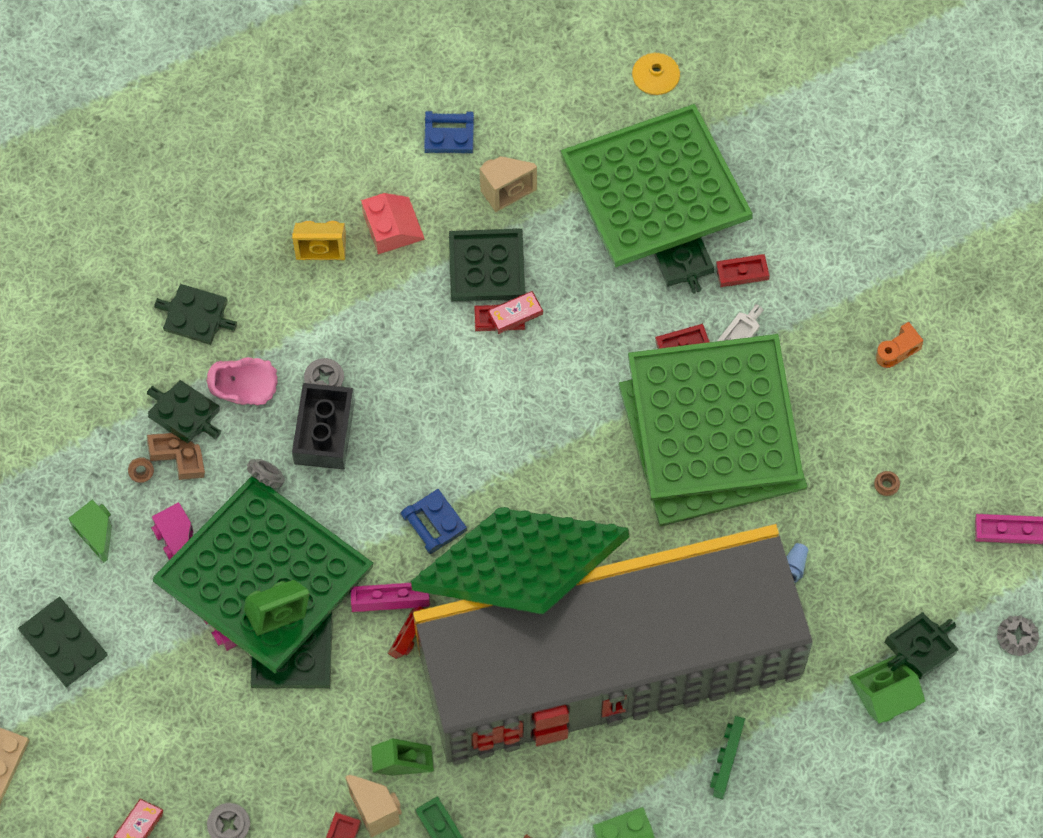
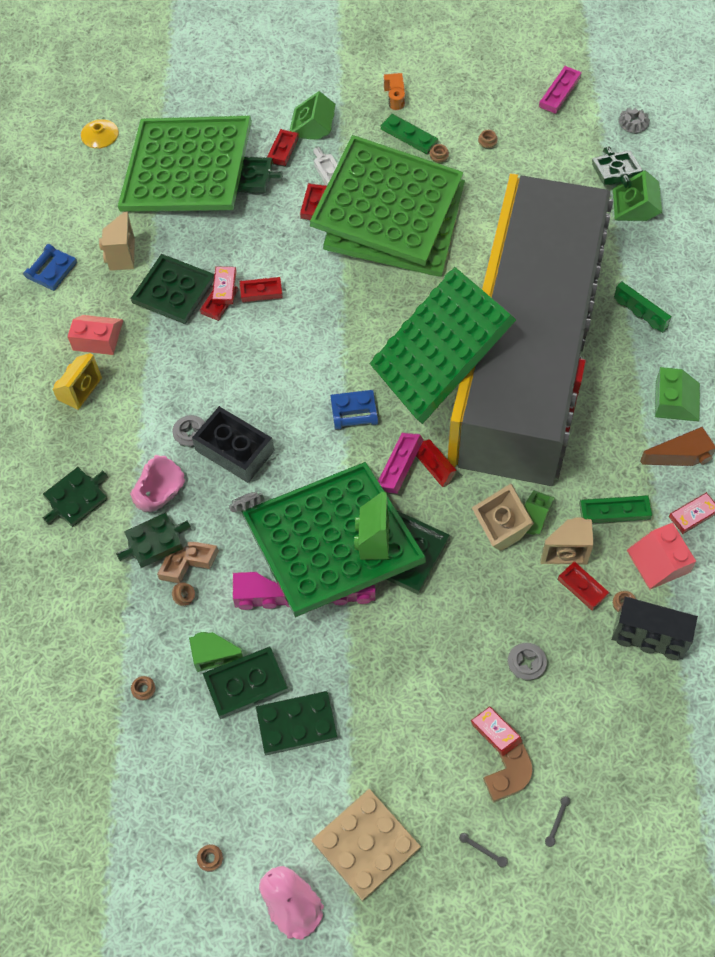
camera: 60 degrees left, 5 degrees down
none -> medium nougat plate [131,676,156,700]
none -> dark green plate [202,646,289,719]
none -> red plate [239,277,283,302]
none -> bright green slope [289,91,336,140]
none -> green plate [381,114,438,155]
none -> medium nougat plate [430,144,449,163]
none -> tan slope [472,483,534,551]

